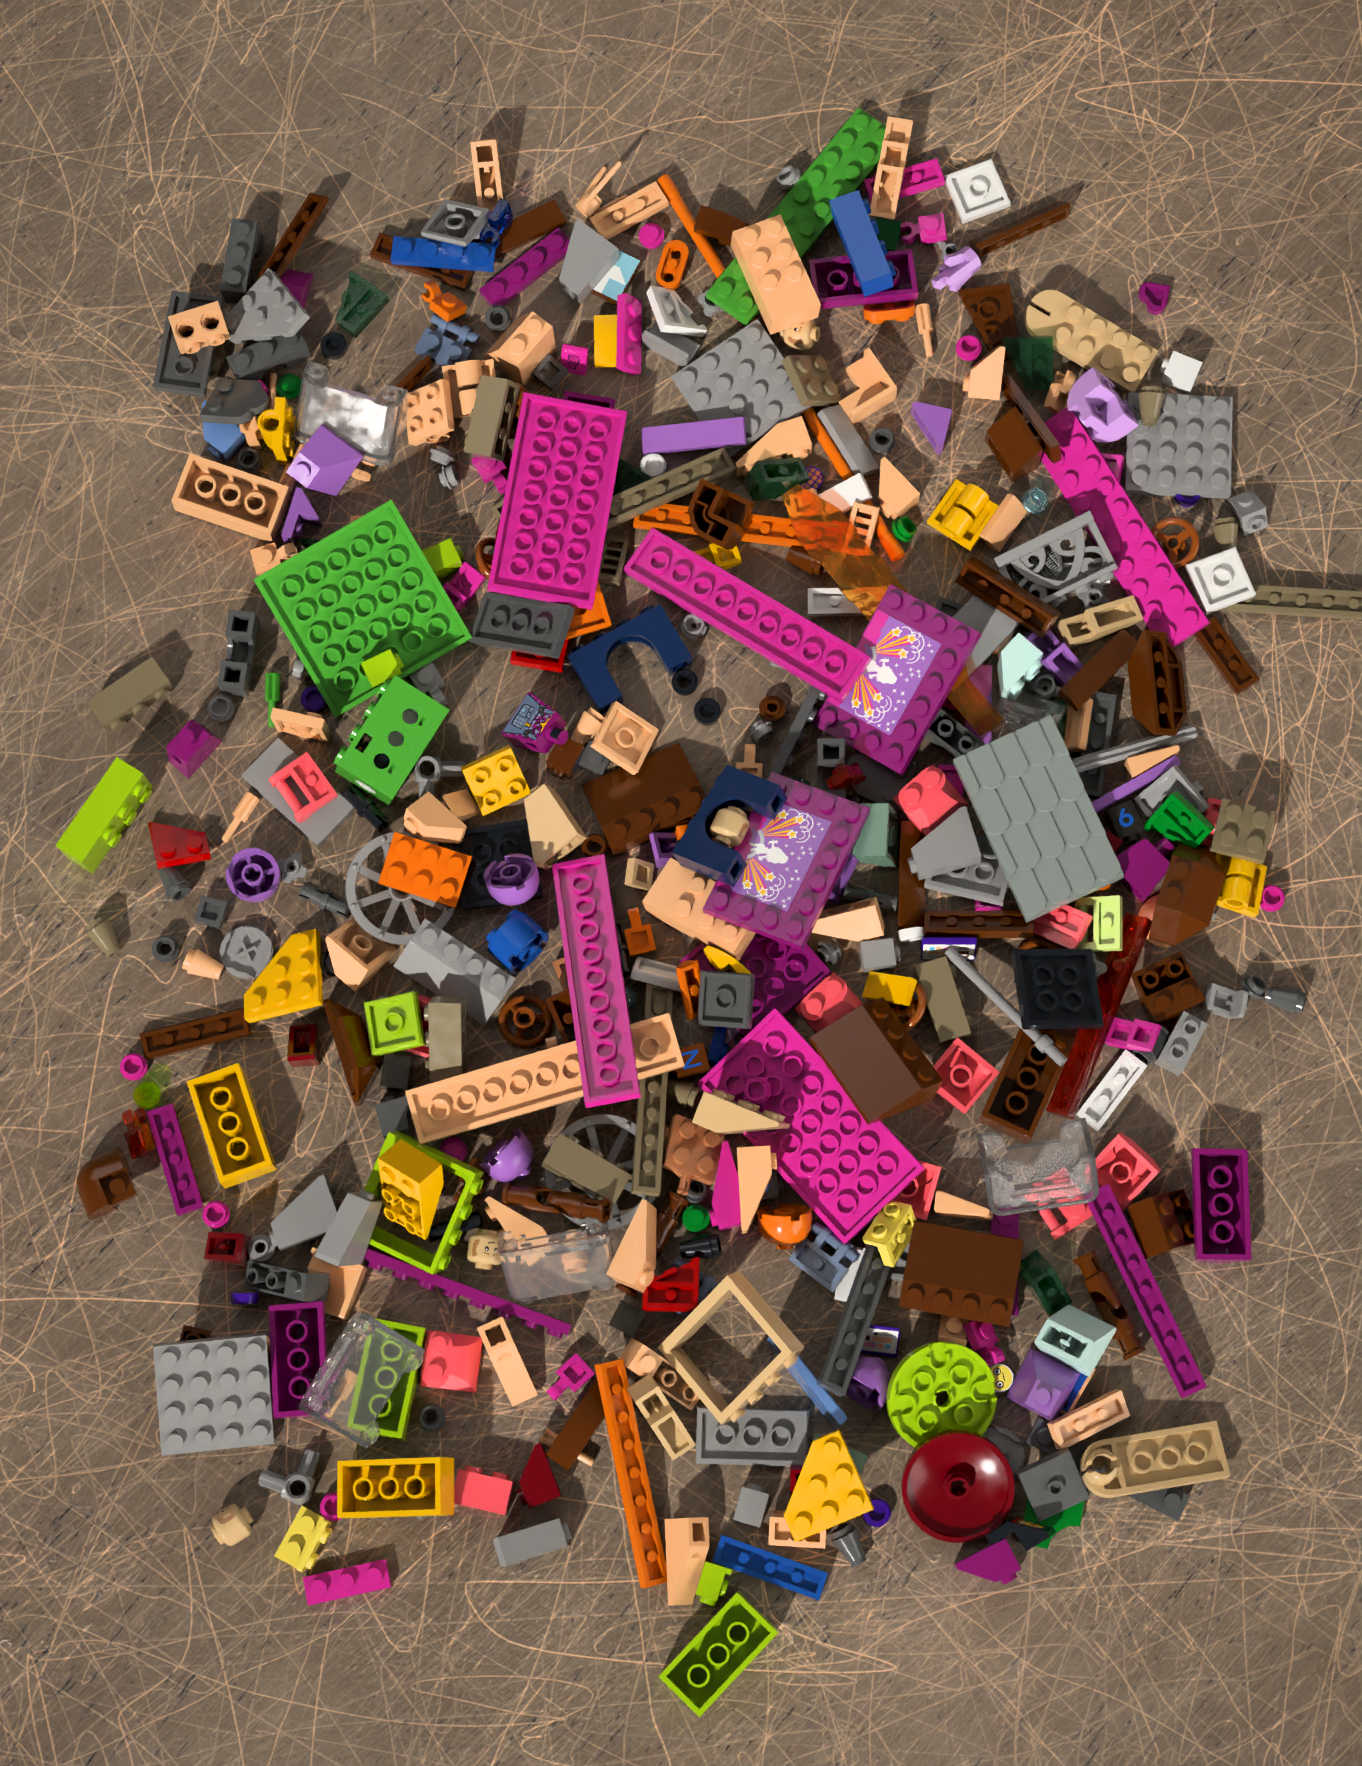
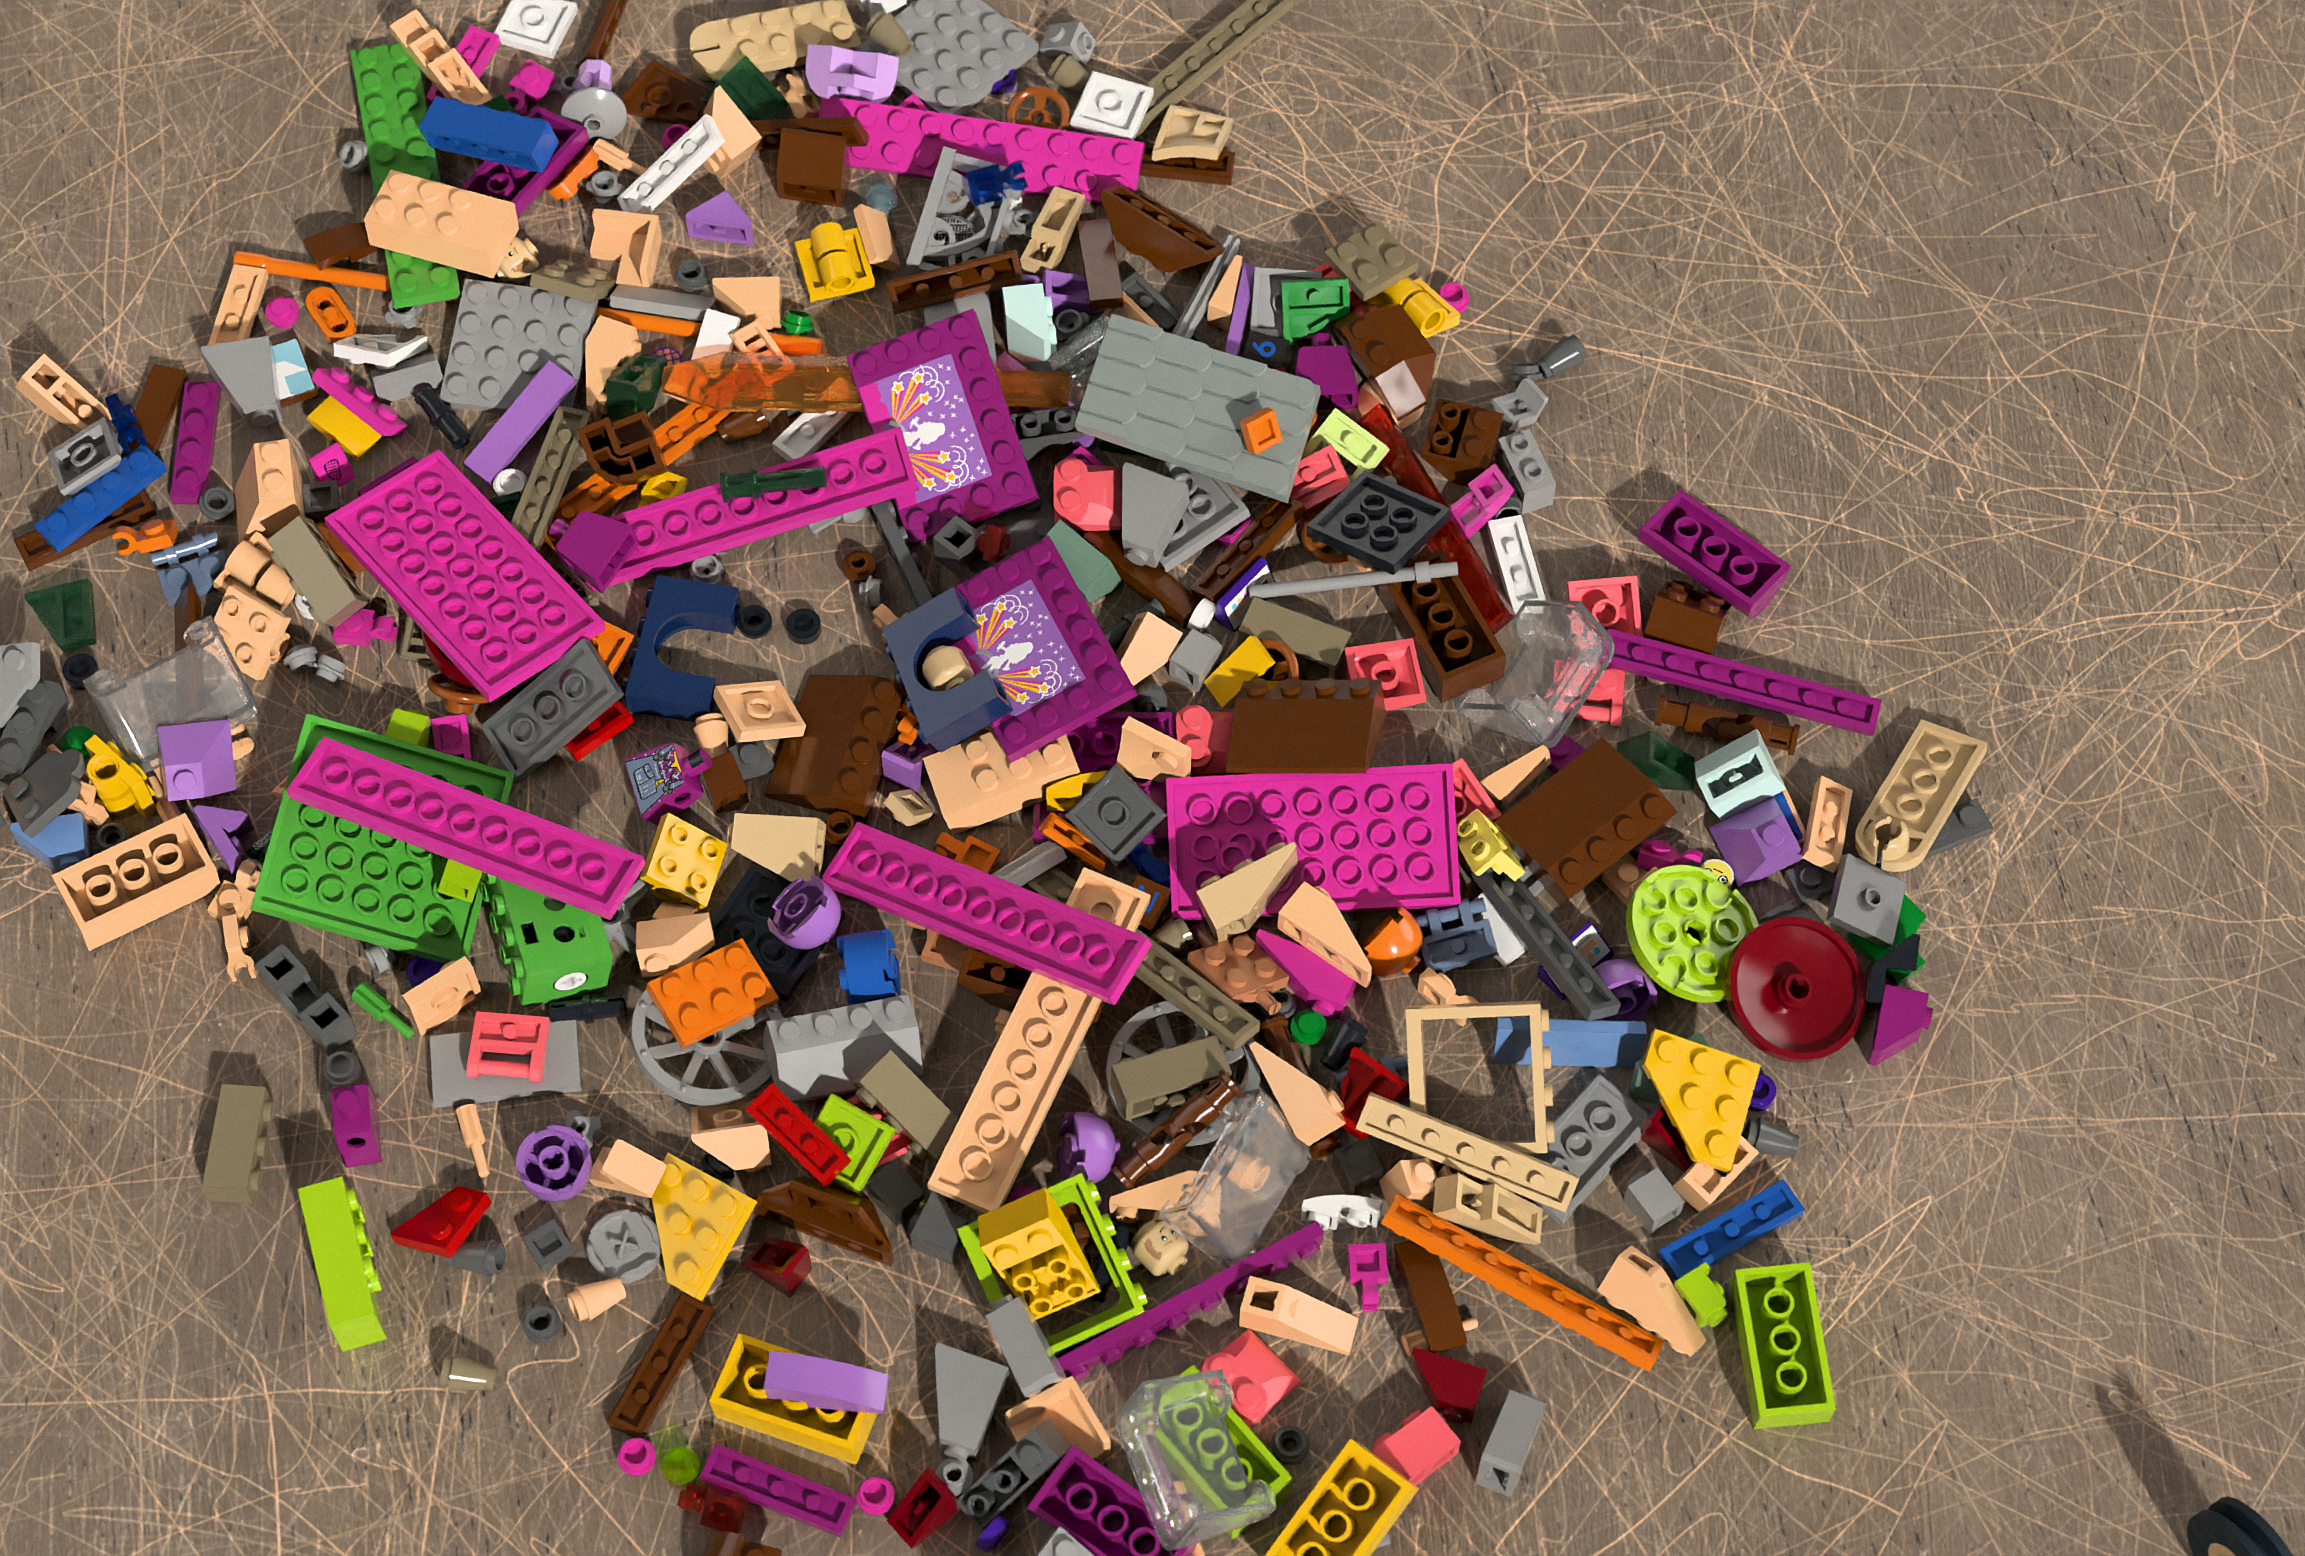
camera: 55 degrees left, 15 degrees down
dark grey pin [299,882,351,919] -> none
dark orange piece [498,994,552,1047] -> none
light nougat plant [575,161,628,219] -> none
none -> light nougat plate [222,914,257,982]
none -> dark pink plate [287,737,645,920]
none -> black pin [414,386,471,449]
none -> magenta torso [550,511,639,593]
none -> light grey dish [561,87,627,142]
none -> light grey plate [586,171,625,205]
none -> light nougat slope [589,1139,667,1198]
none -> white tile [617,114,726,214]
none -> clear green pin [720,465,827,503]
none -> red plate [746,1083,851,1187]
none -> medium lavender slope [764,1351,890,1414]
none -> clear blue plate [966,162,1028,207]
none -> light nougat plate [1116,716,1191,784]
none -> tan plate [1152,104,1233,161]
none -> orange plate [1239,407,1283,455]
none -> white slope [1301,1195,1382,1231]
none -> tan plate [1356,1092,1580,1213]
none -> light nougat plate [1417,967,1478,1026]

